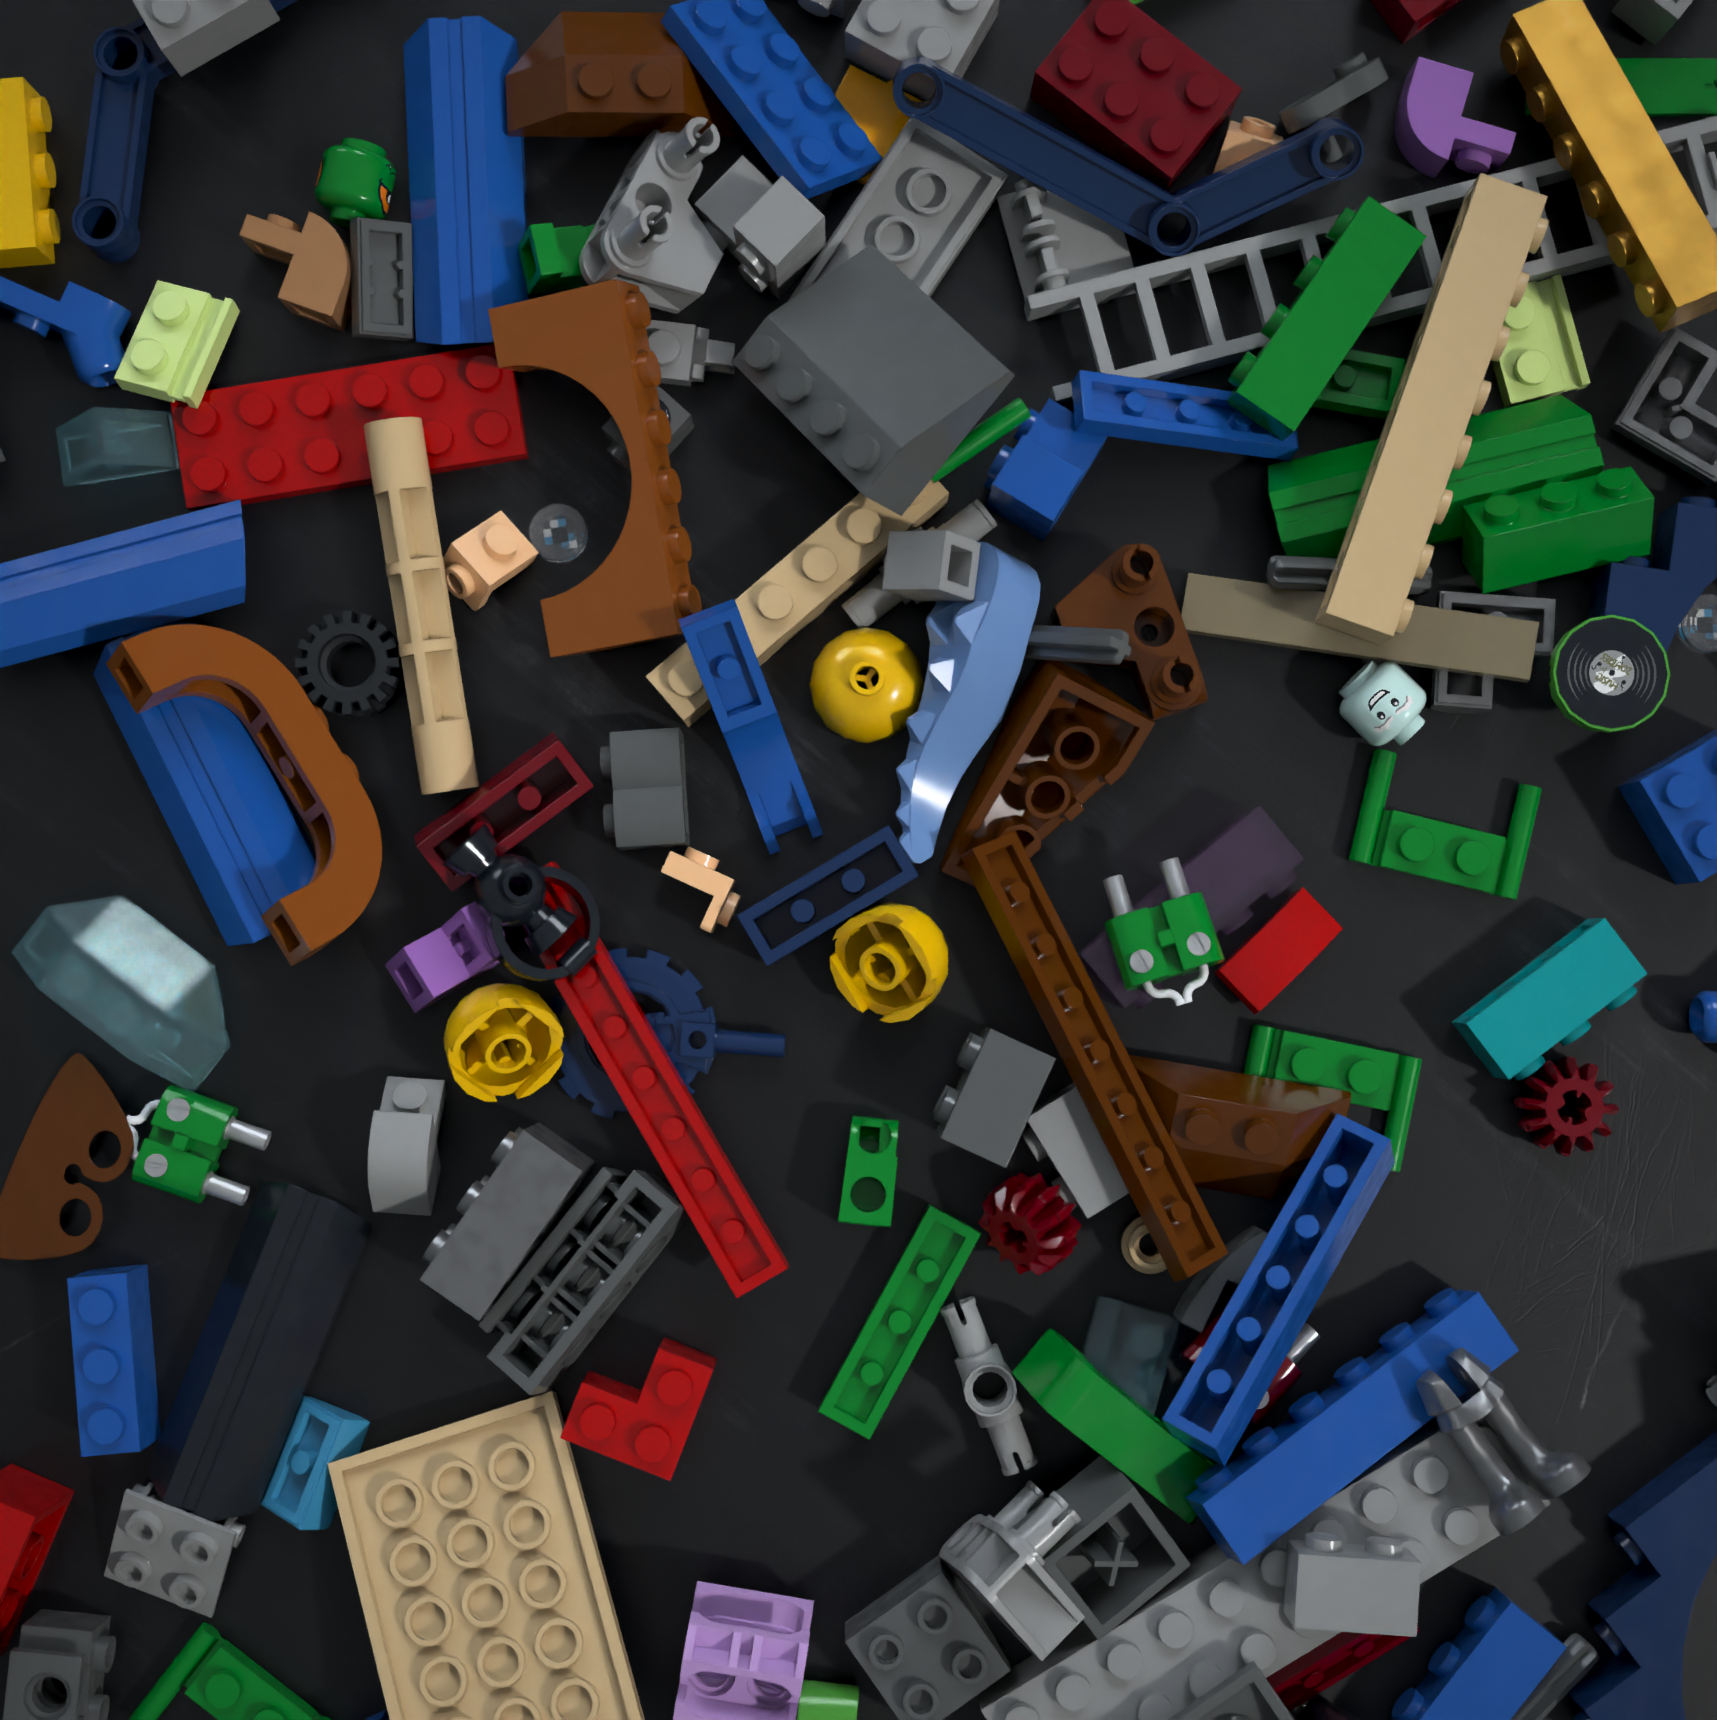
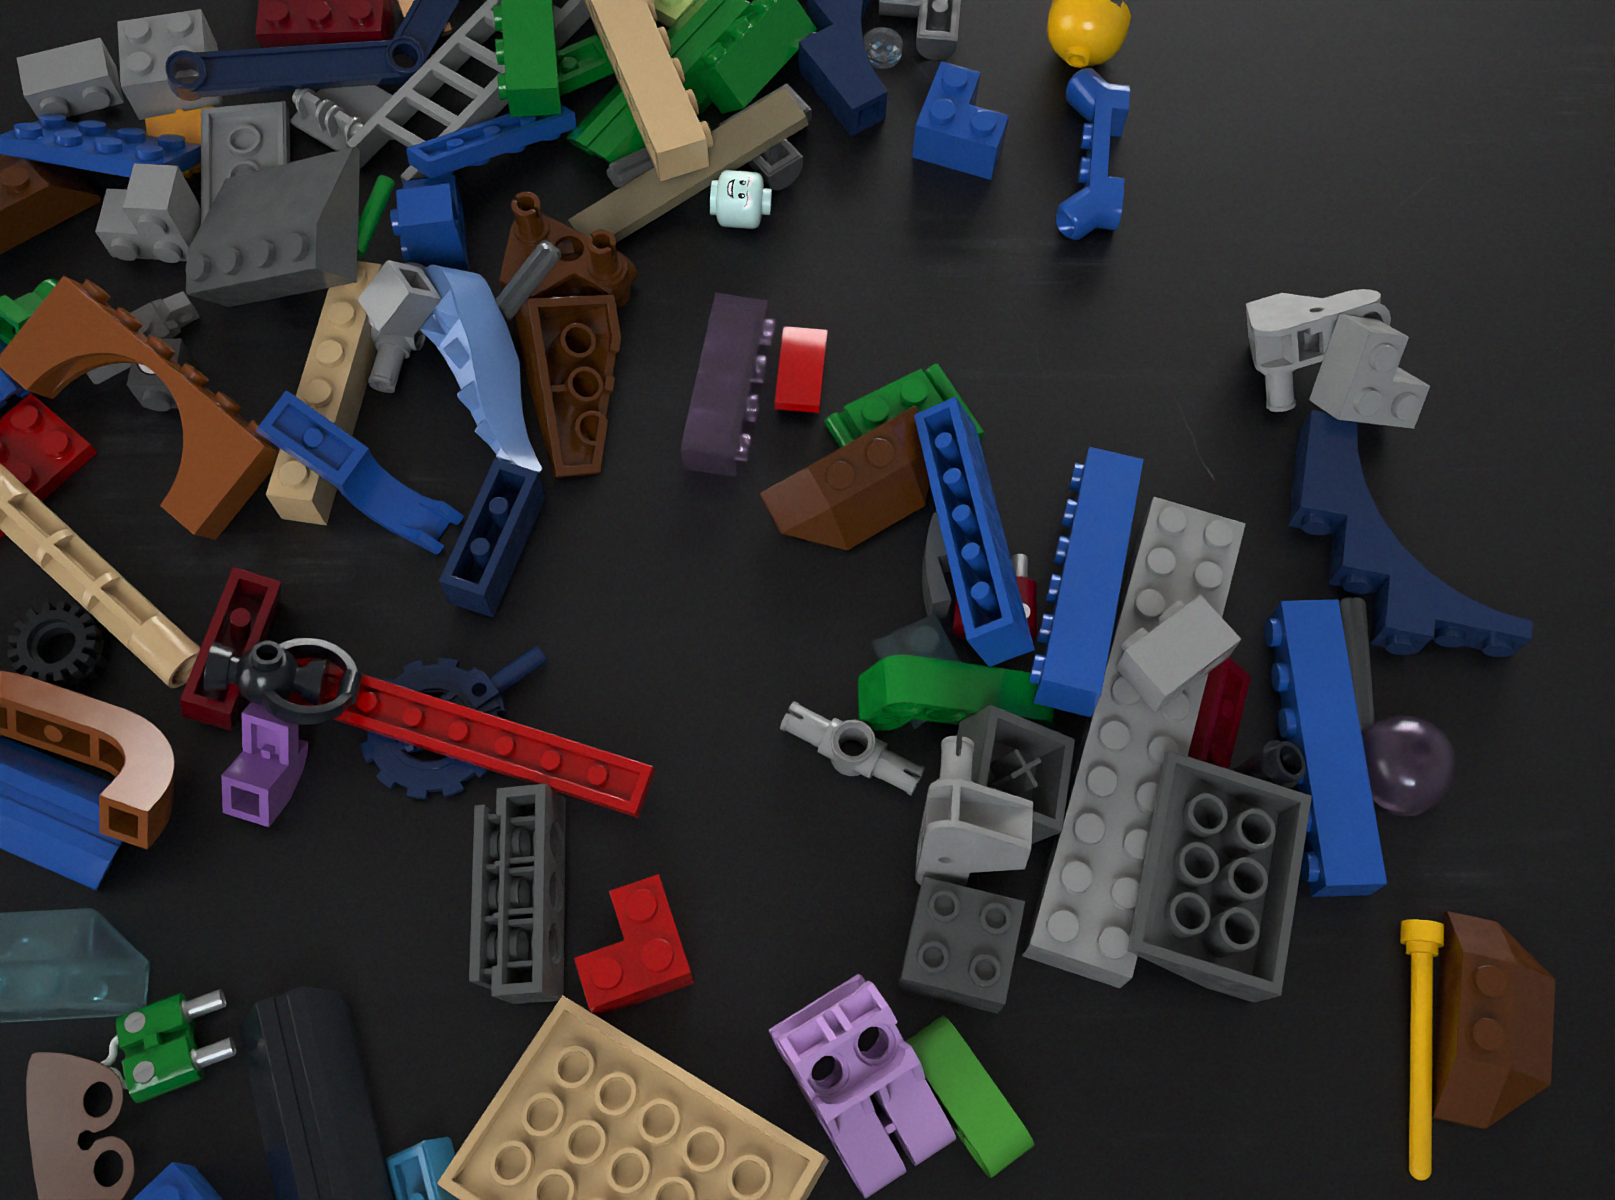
camera: 40 degrees left, 20 degrees down
light grey brick [368,1076,447,1216] -> none
flat silver brick [419,1122,595,1321] -> none
yellow cylinder [443,983,564,1102] -> none
light nougat bracket [444,510,539,611] -> none
clear tile [529,504,589,564] -> none
light grey piece [579,117,723,314] -> none
dark grey brick [600,727,690,851] -> none
light nougat bracket [661,846,741,933] -> none
yellow cylinder [809,627,924,744] -> none
green plate [818,1203,981,1440] -> none
yellow cylinder [830,902,948,1023] -> none
green leg [838,1115,899,1228] -> none
dark grey brick [932,1026,1056,1168] -> none
reddish brown plate [960,830,1228,1282] -> none
dark red gear [978,1172,1082,1276] -> none
light grey brick [1021,1083,1129,1219] -> none
green piece [1103,857,1225,1006] -> none
tan plate [1121,1216,1167,1274] -> none
green plate [1348,749,1542,900] -> none
flat silver piece [1416,1347,1591,1536] -> none
teal brick [1452,918,1648,1081] -> none
dark red gear [1513,1056,1620,1156] -> none
black tile [1548,615,1670,733] -> none

